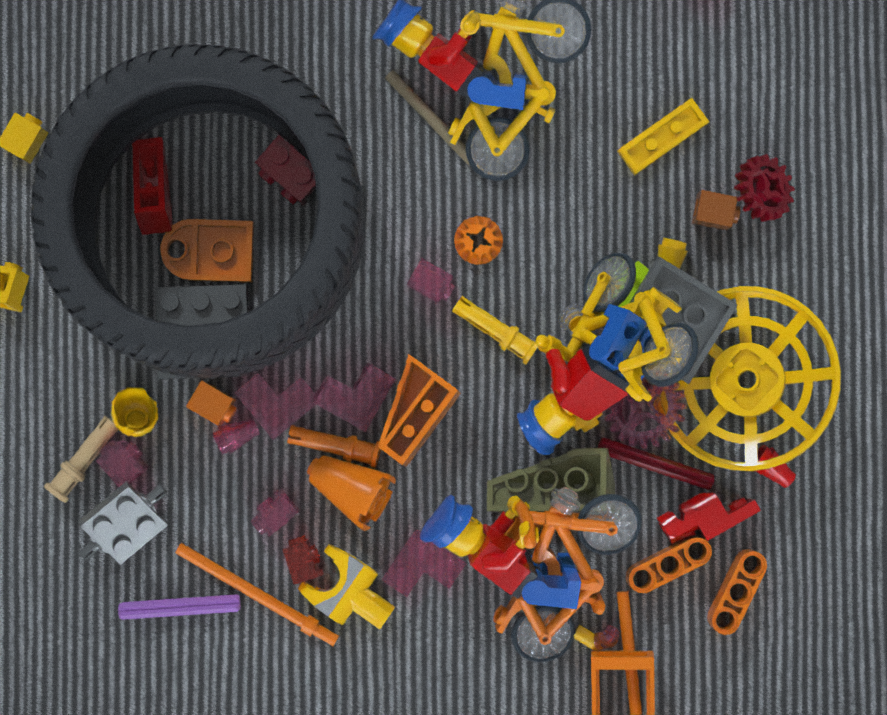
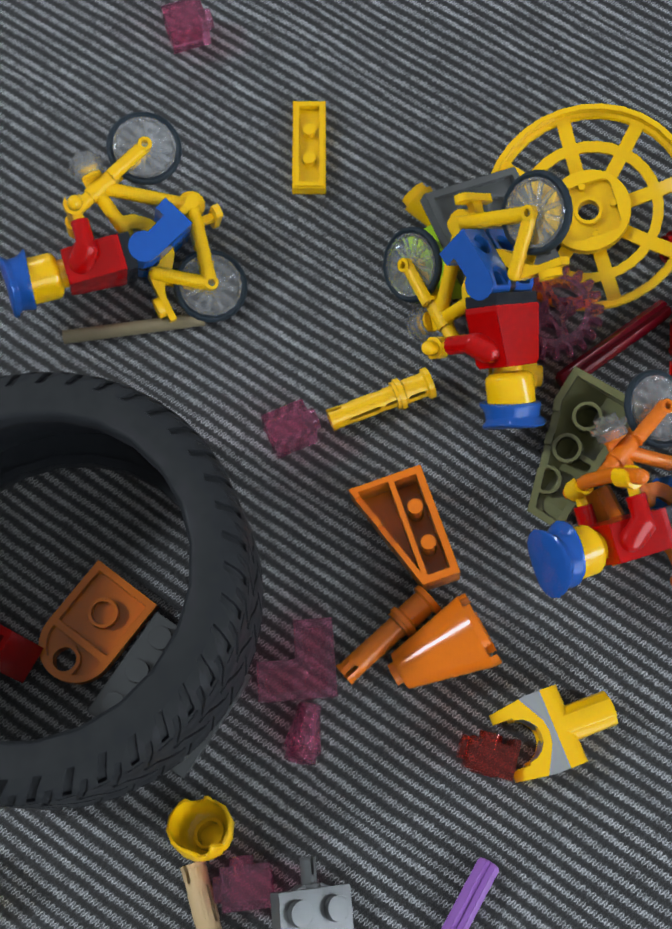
camera: 55 degrees left, 15 degrees down
orange bar [175,543,339,646] -> none
orange brick [186,380,237,426] -> none
clear pink brick [251,488,301,537] -> none
dark red bracket [255,135,316,206] -> none
clear pink plate [312,363,396,432] -> none
clear pink plate [381,529,467,597] -> none
orange gear [454,216,503,265] -> none
dark orange brick [691,190,741,231] -> none
dark red gear [734,154,795,222] -> none

